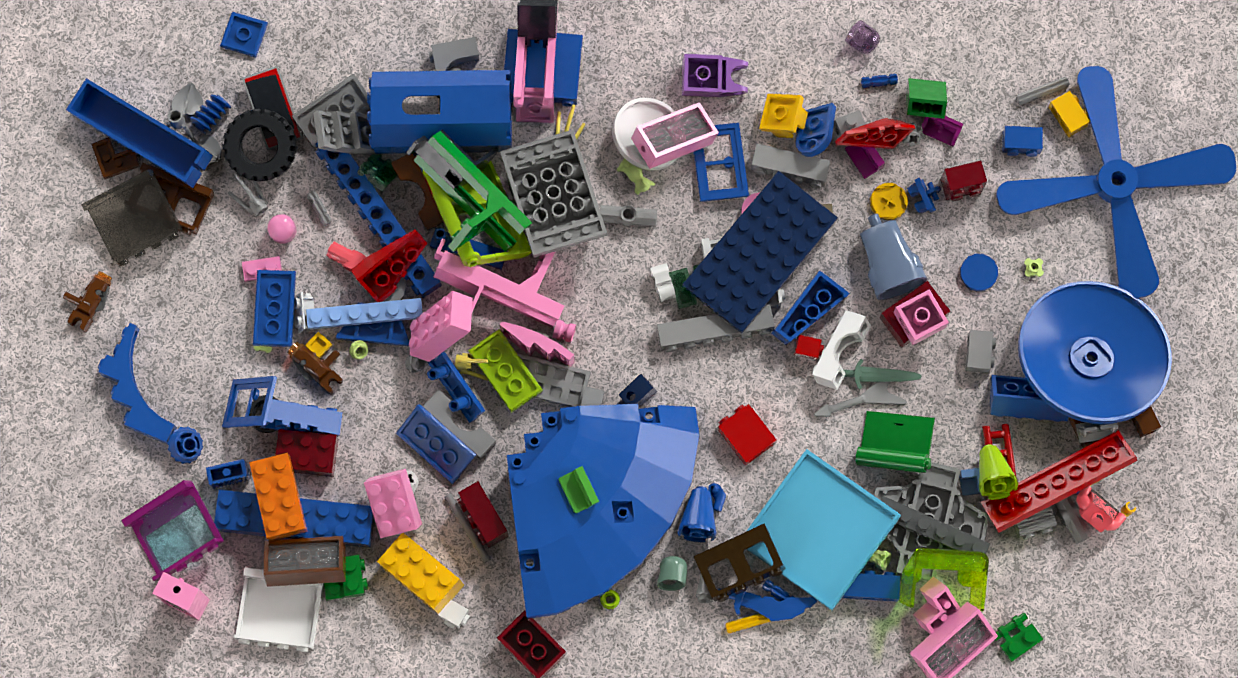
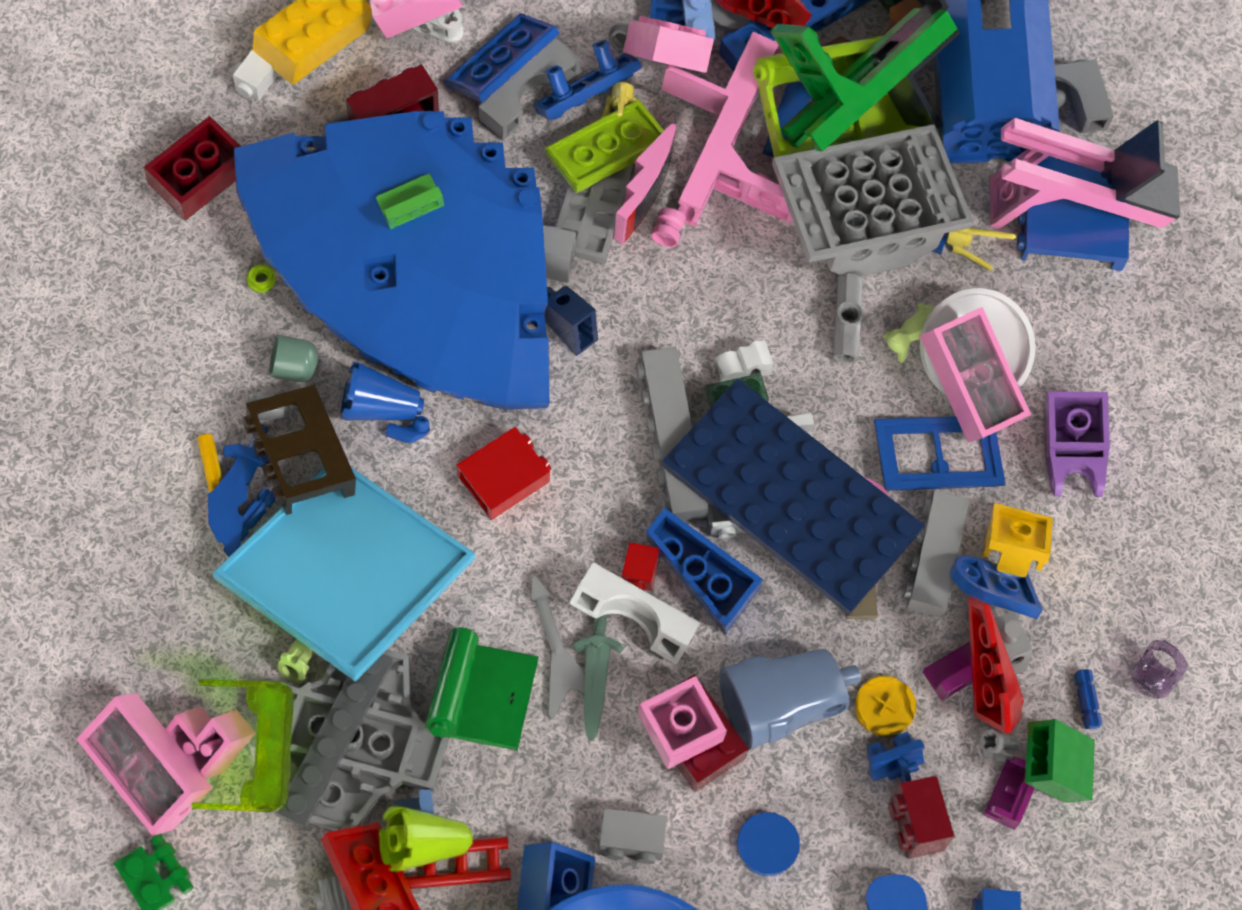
camera: 85 degrees right, 10 degrees down
blue brick [842,571,900,602] -> none

